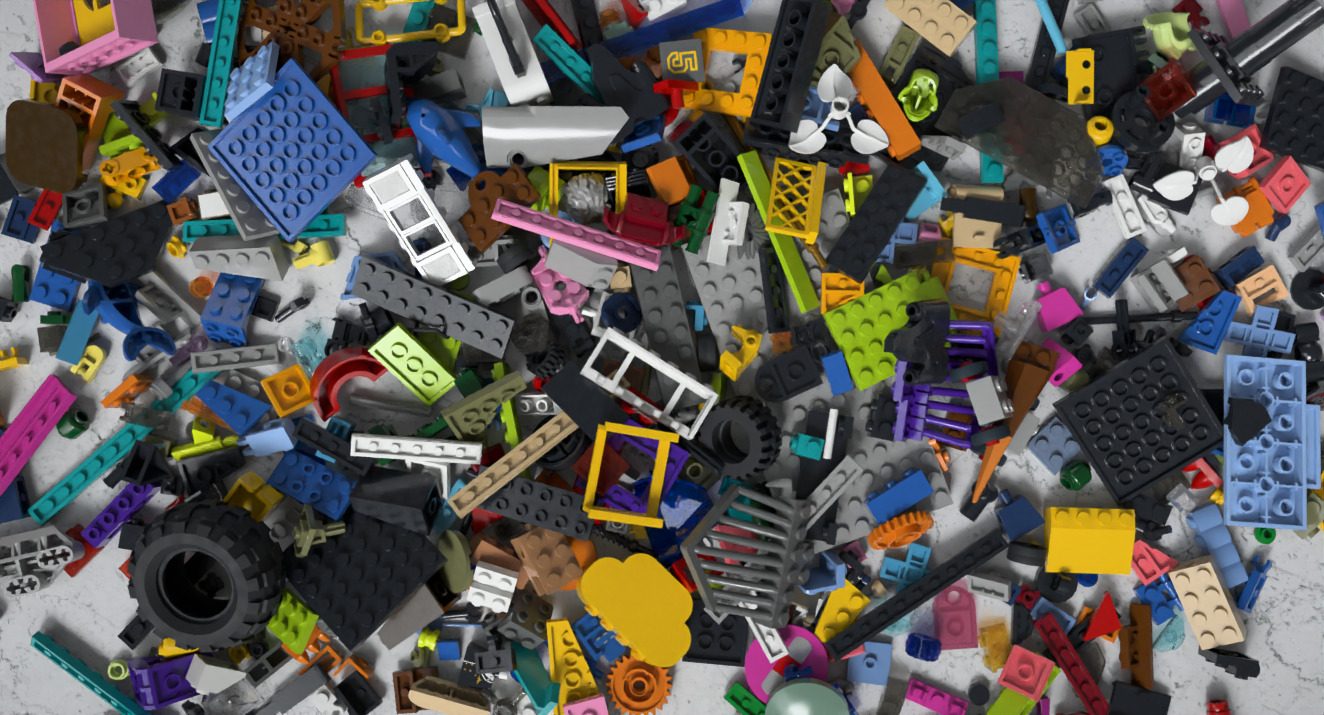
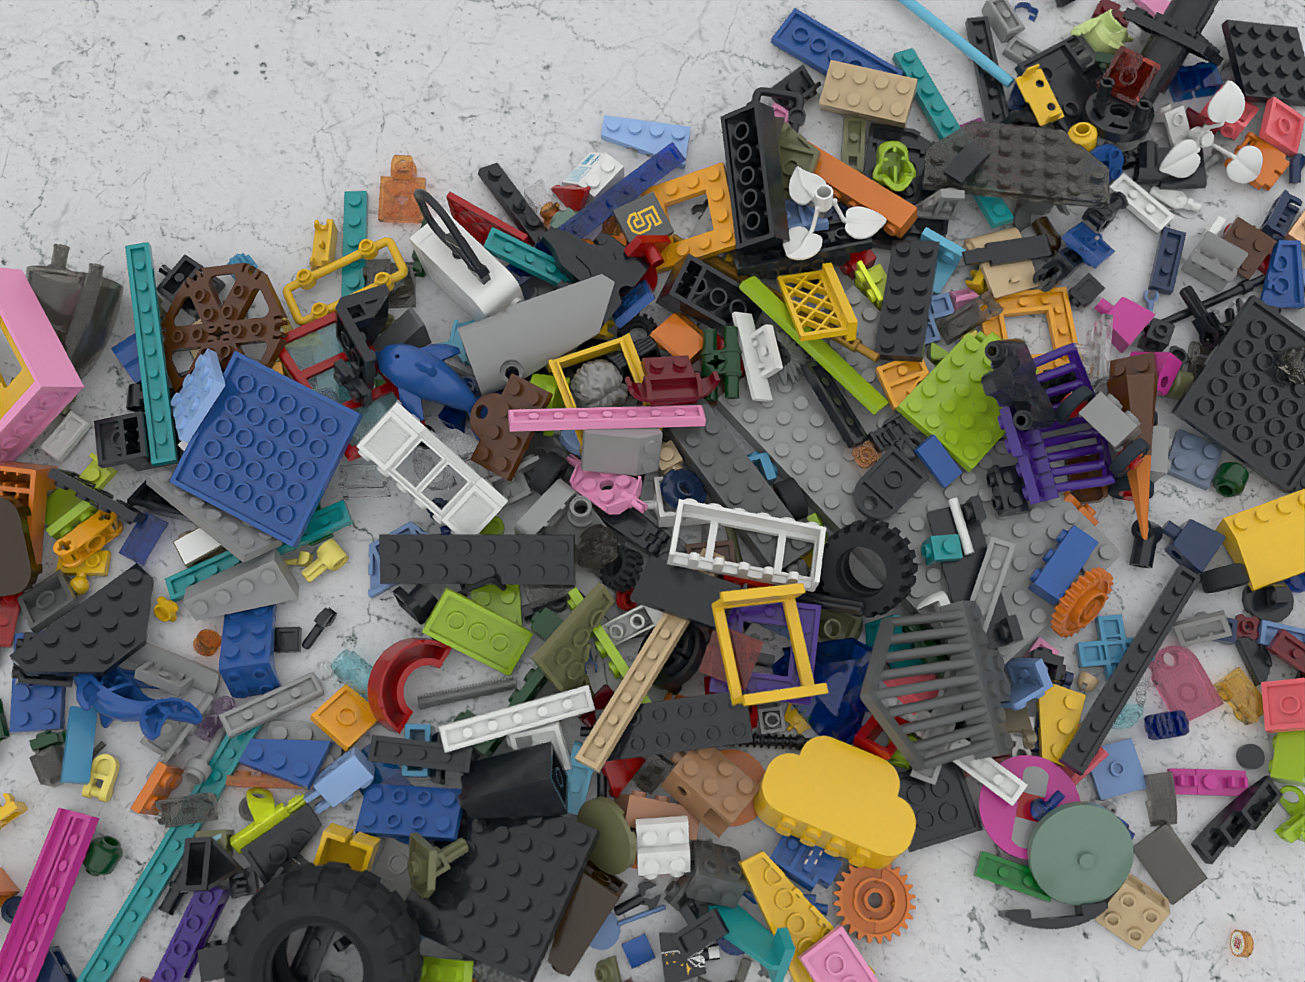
camera: 25 degrees left, 15 degrees down
dark orange bracket [166,196,200,226] -> none
black piece [324,318,368,357] -> none
neon yellow wheel [418,626,441,651] -> none
yellow tile [719,324,762,382] -> none

